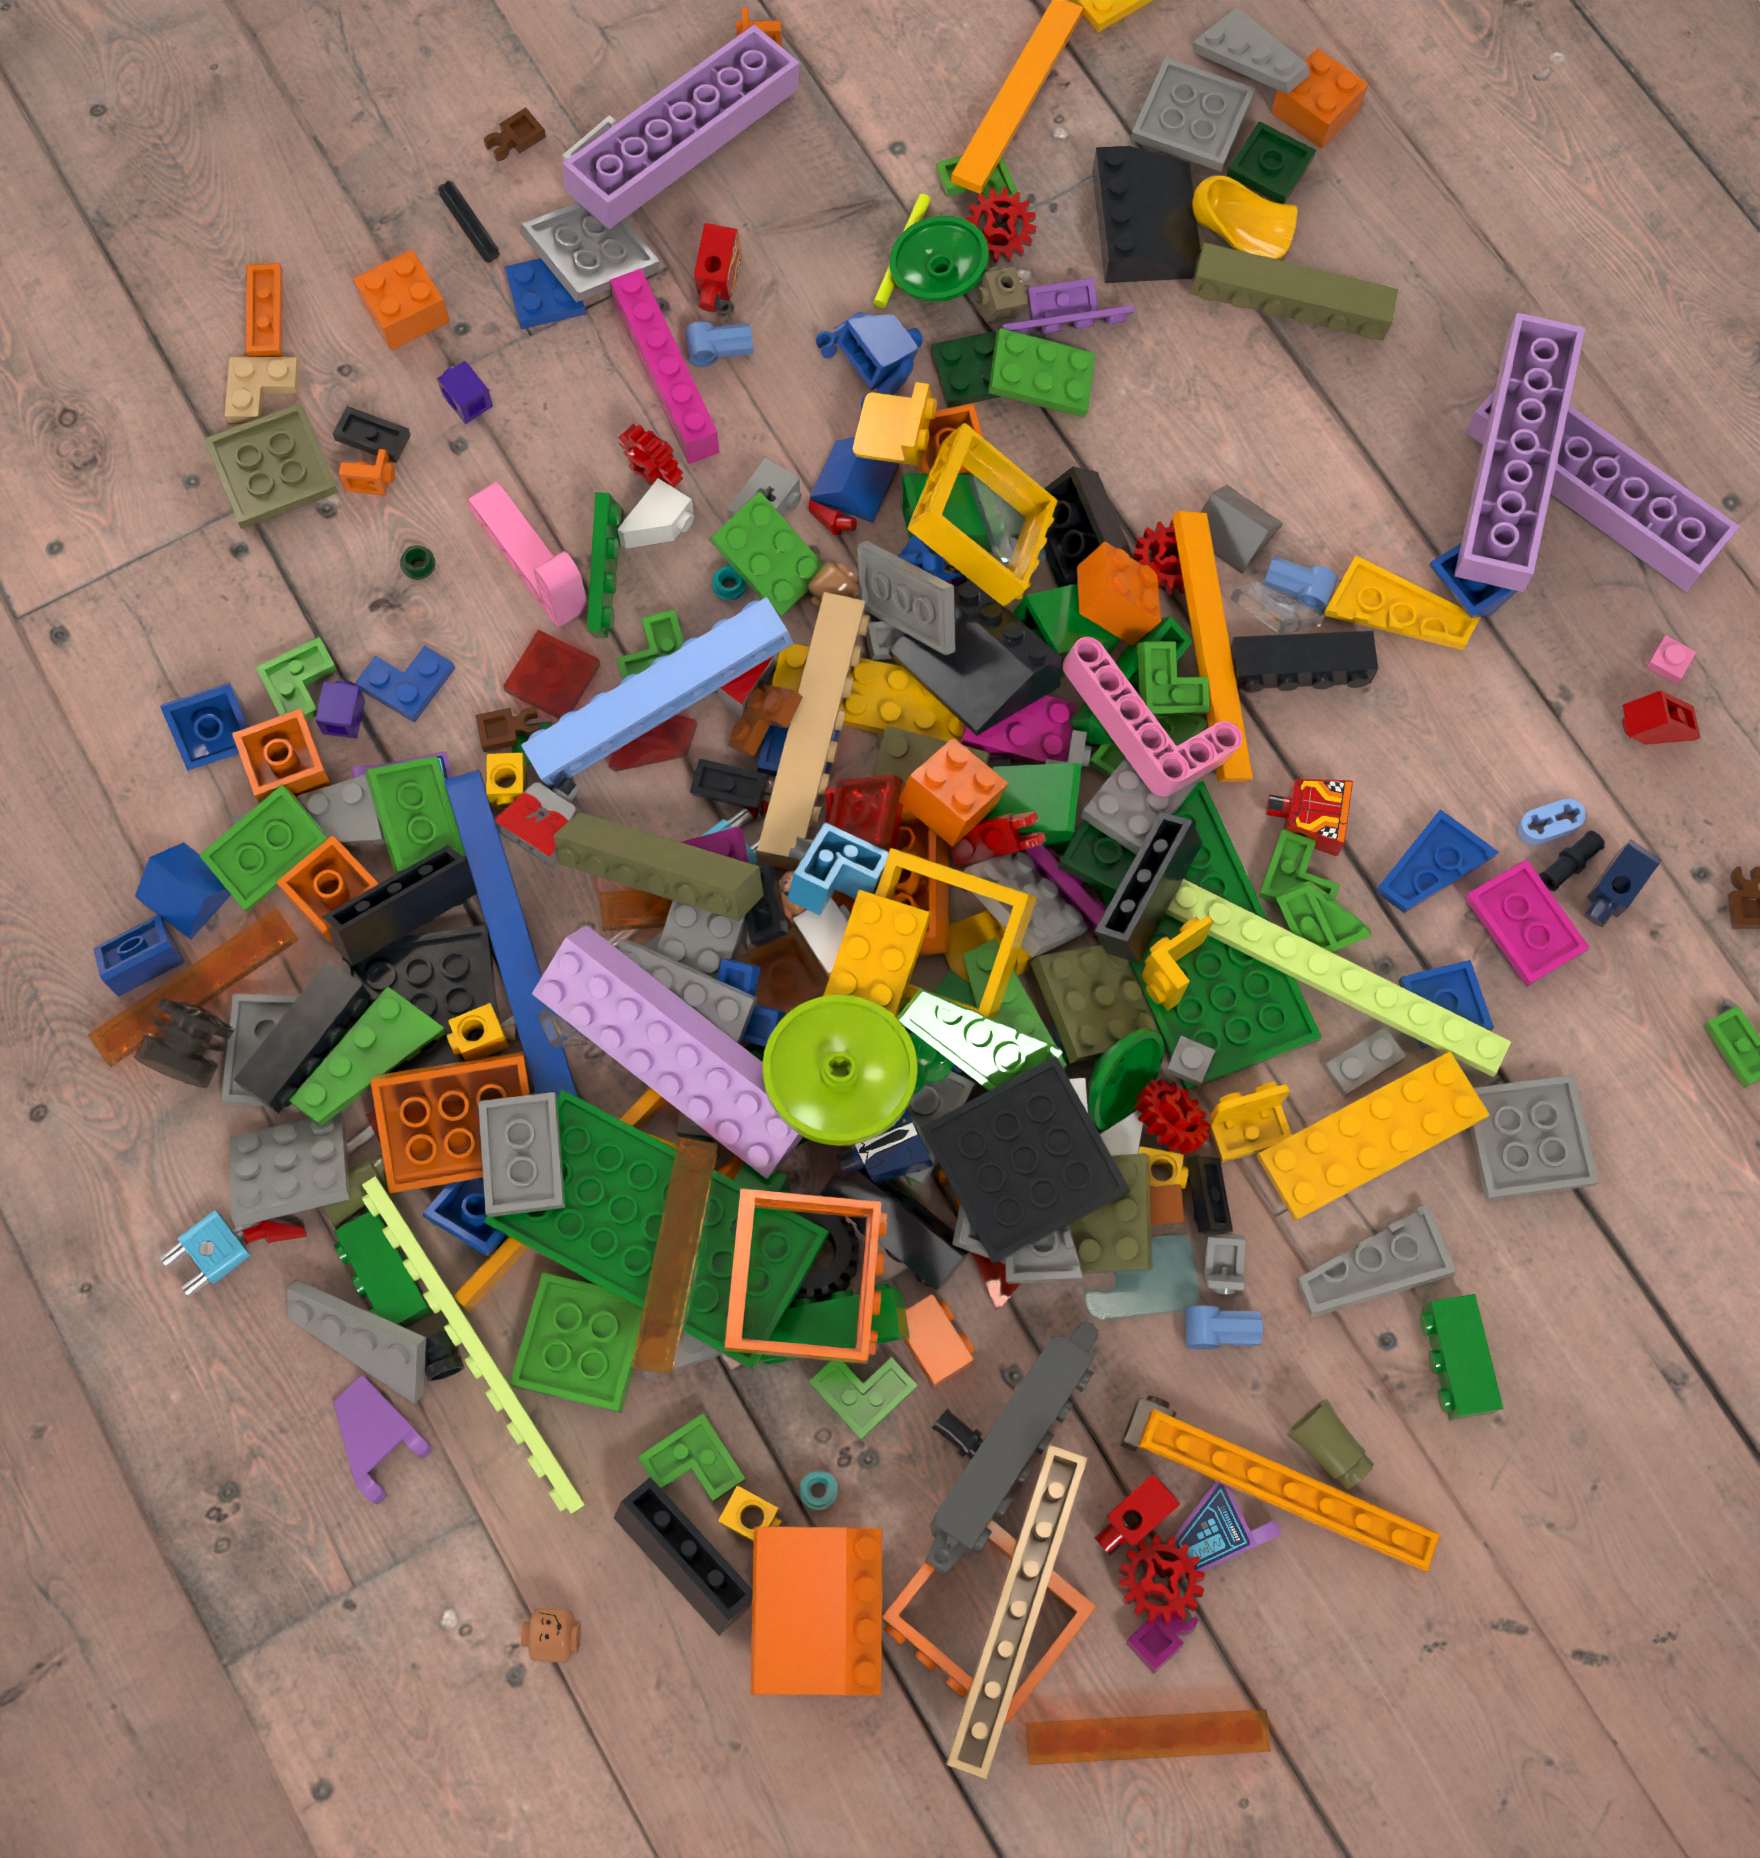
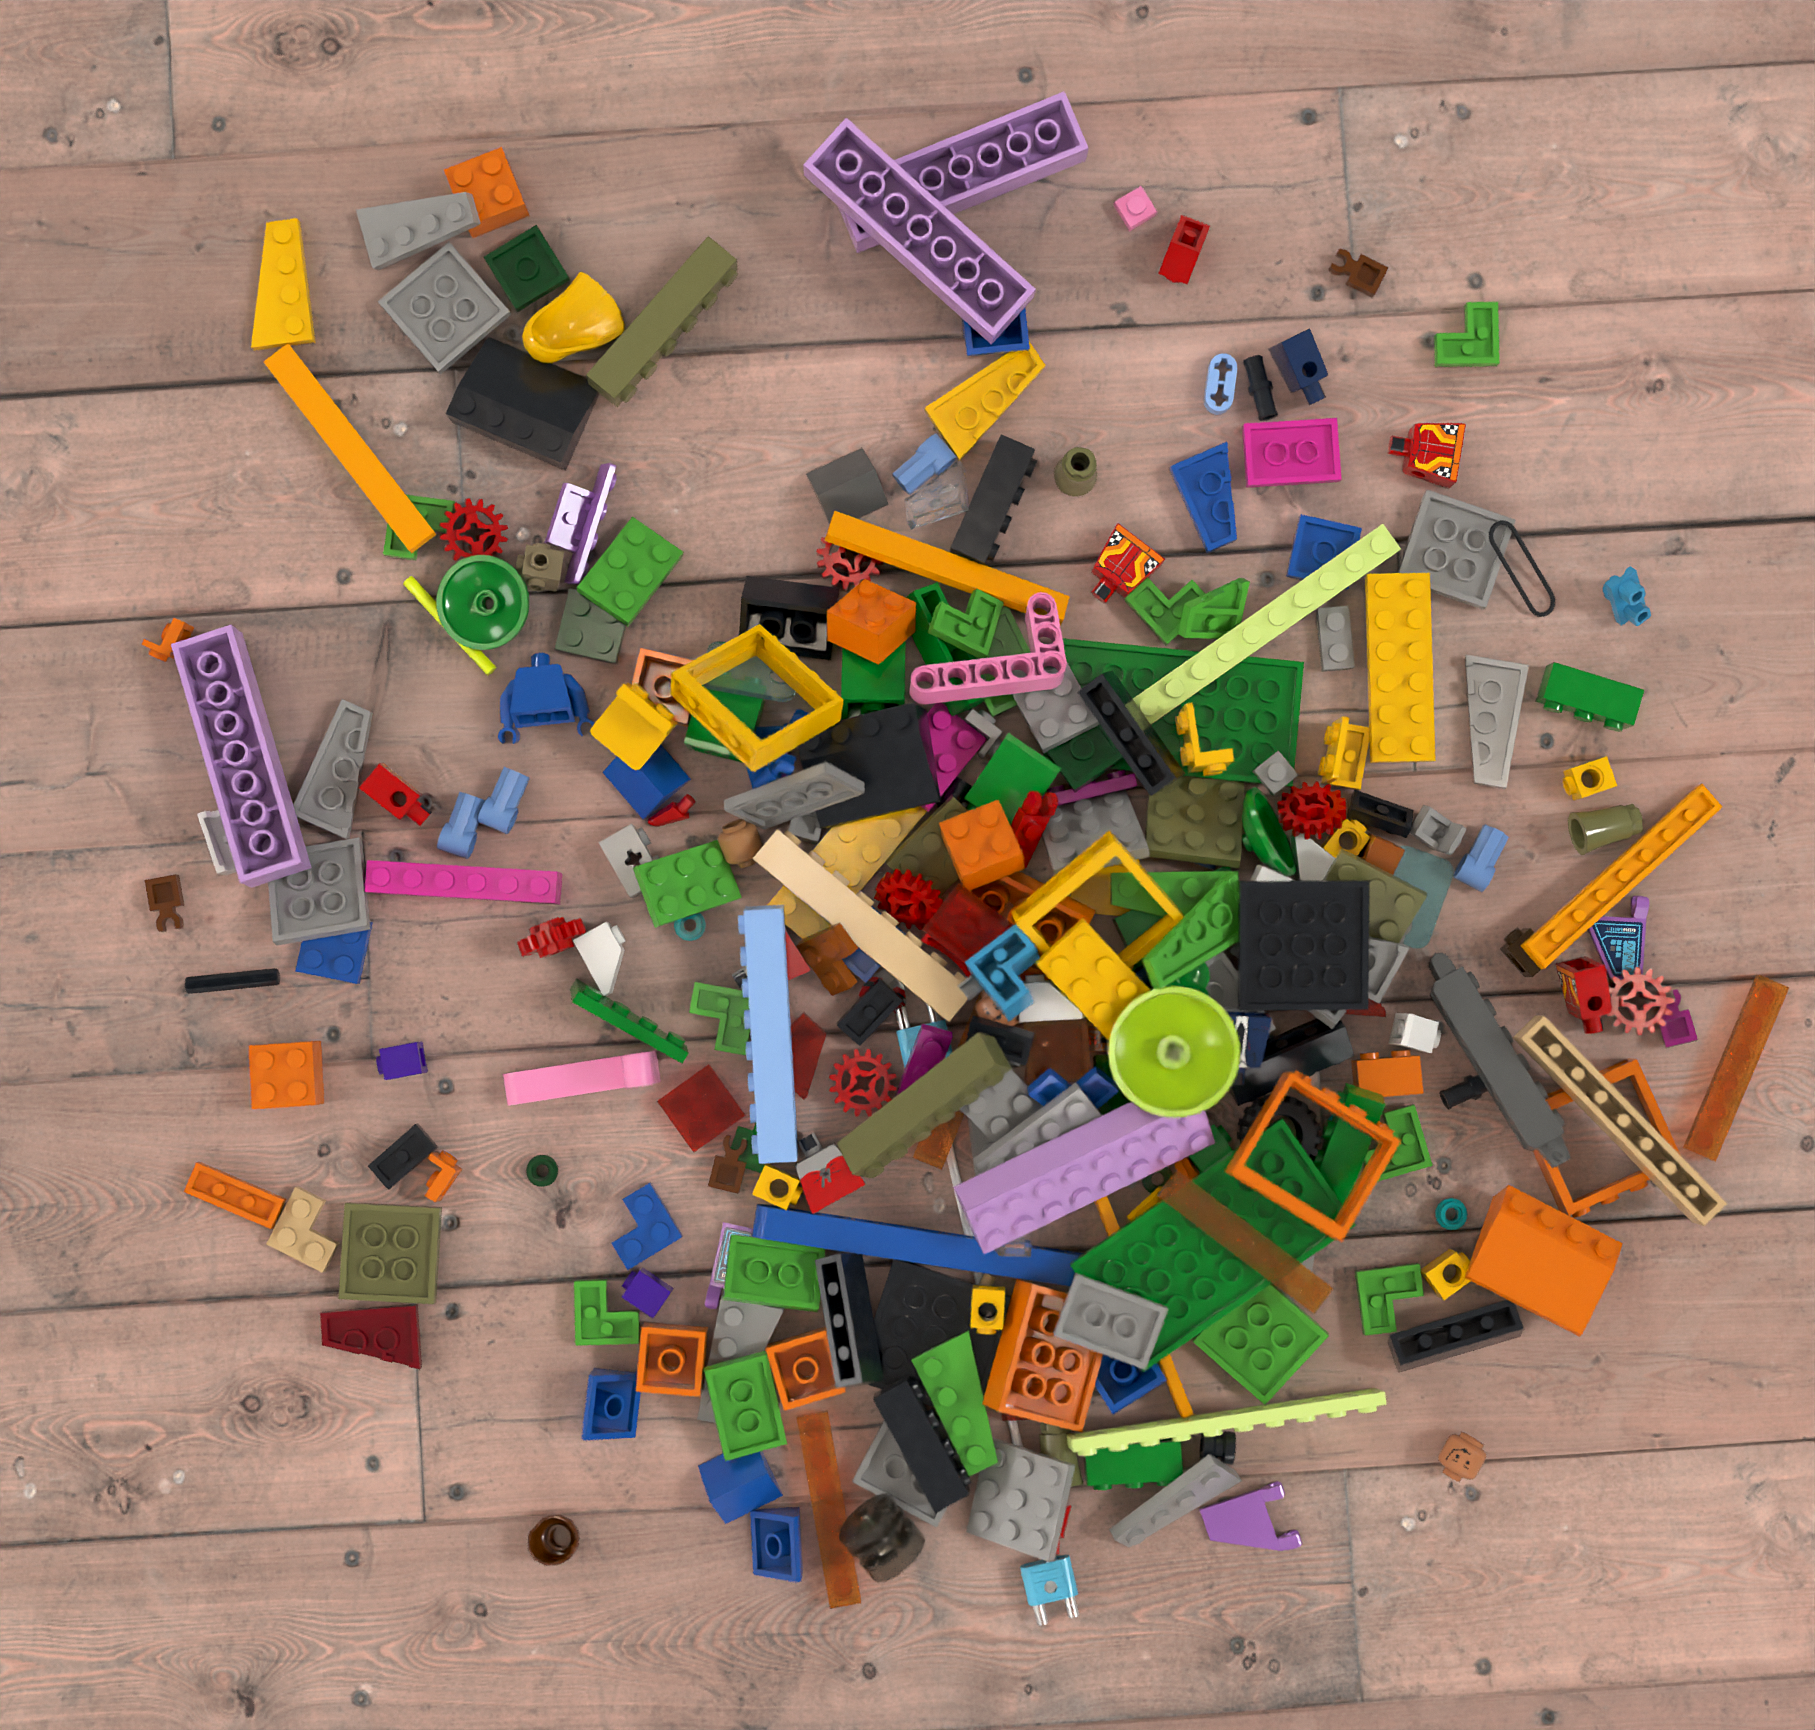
camera: 65 degrees left, 15 degrees up
none -> light grey wing [293,699,373,839]
none -> dark red wing [320,1304,422,1370]
none -> medium blue piece [478,767,530,834]
none -> reddish brown hair [528,1514,580,1566]
none -> red gear [829,1049,897,1117]
none -> red gear [874,869,943,930]
none -> olive plant [1054,447,1097,497]
none -> torso [1388,423,1466,488]
none -> white slope [1388,1013,1441,1053]
none -> black piece [1489,520,1555,617]
none -> yellow brick [1562,756,1617,801]
none -> dark azure hips [1603,566,1651,626]

